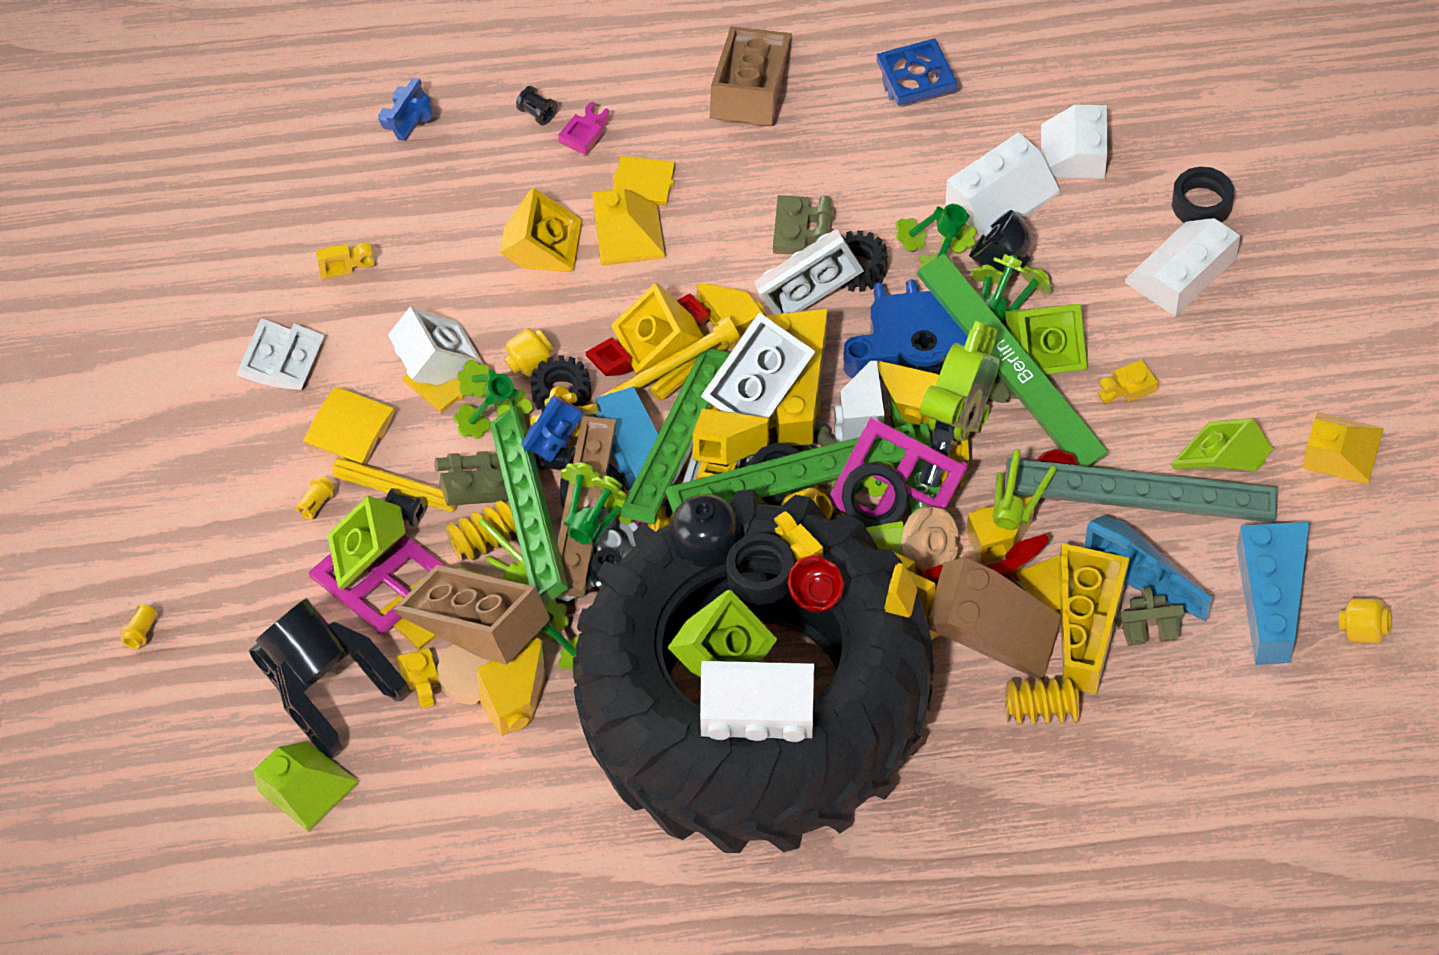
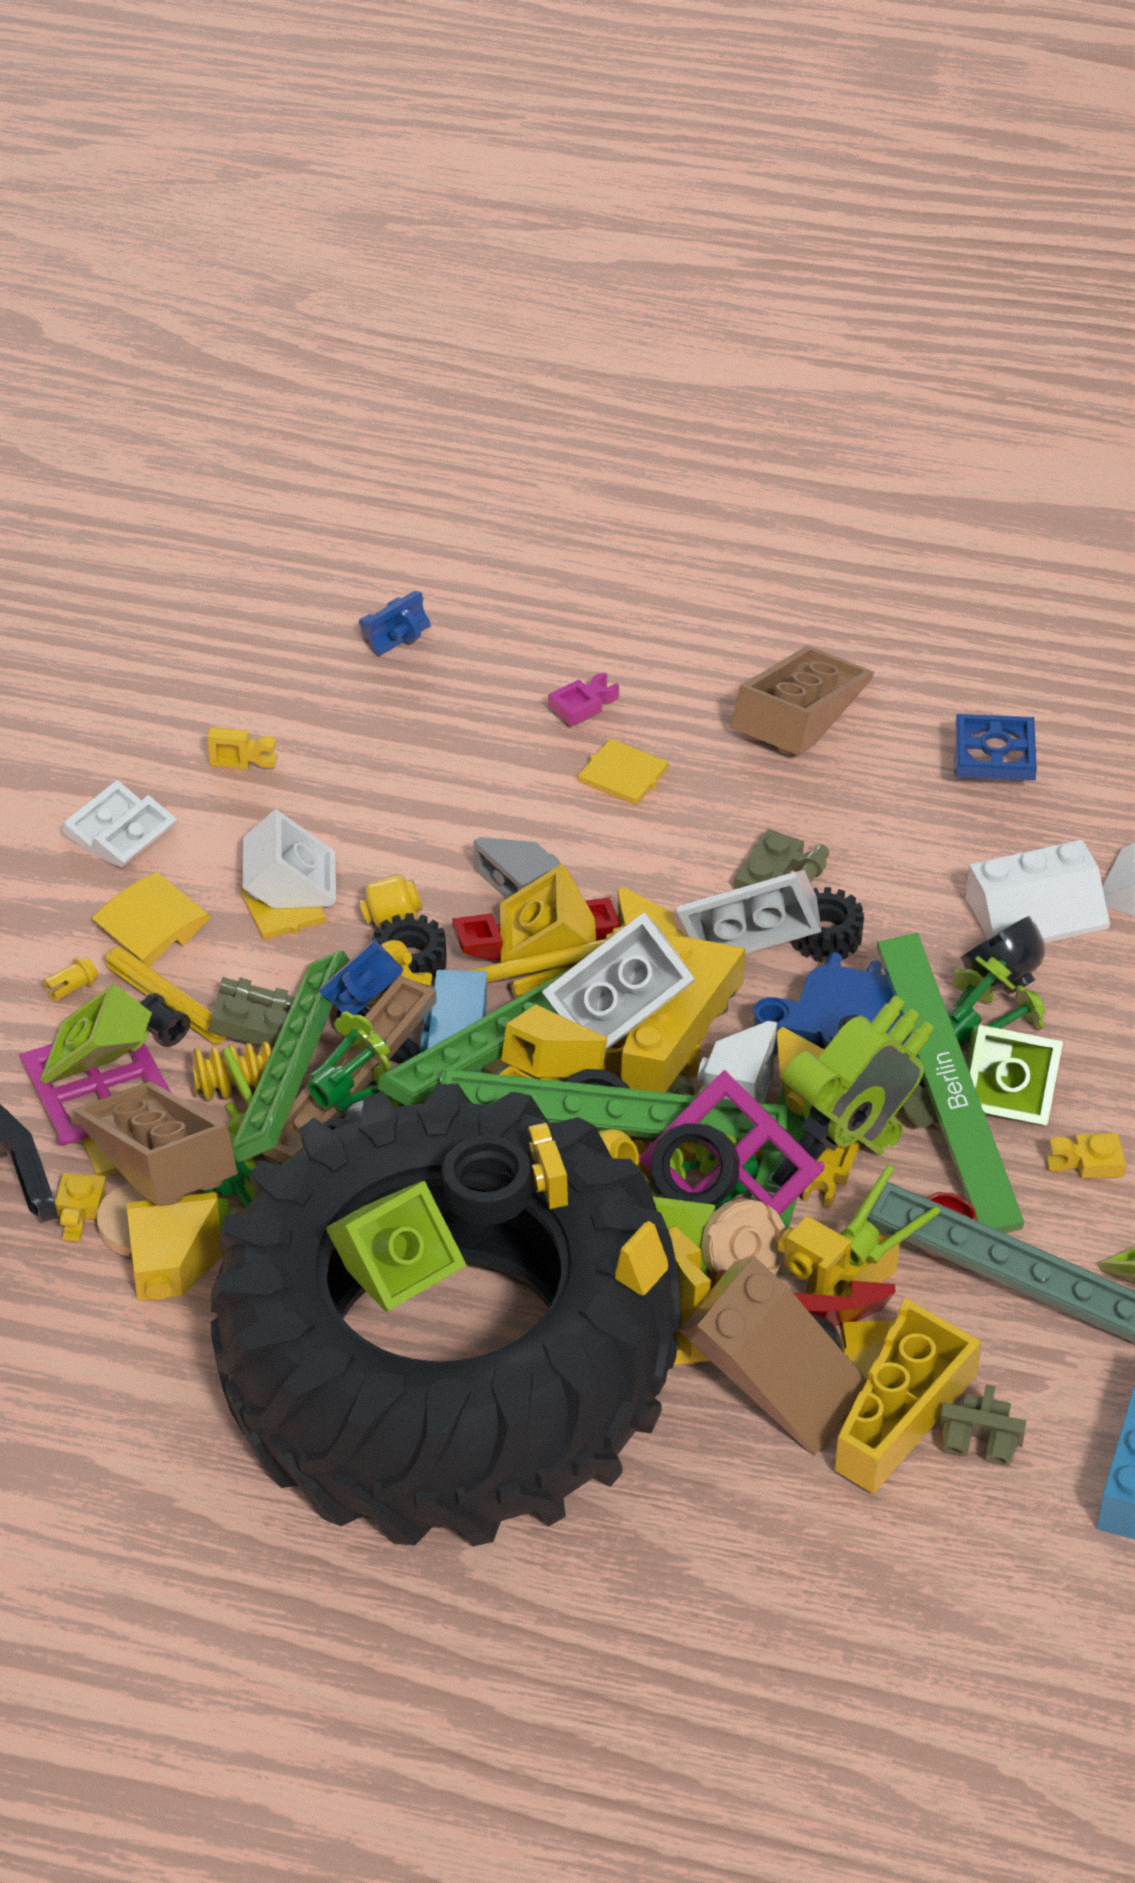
camera: 20 degrees right, 10 degrees down
lime plant [453,360,532,439] -> none
yellow slope [500,188,582,272] -> none
black bush [516,85,558,125] -> none
yellow slope [592,188,665,266] -> none
black cylinder [670,494,741,567] -> none
white slope [700,661,814,742] -> none
red hair [787,555,845,613] -> none
plant [896,204,976,268] -> none
yellow piece [1005,678,1079,725] -> none
dark azure wedge [1084,515,1212,622] -> none
none -> light grey slope [474,837,561,899]
none -> yellow brick [778,1215,852,1295]

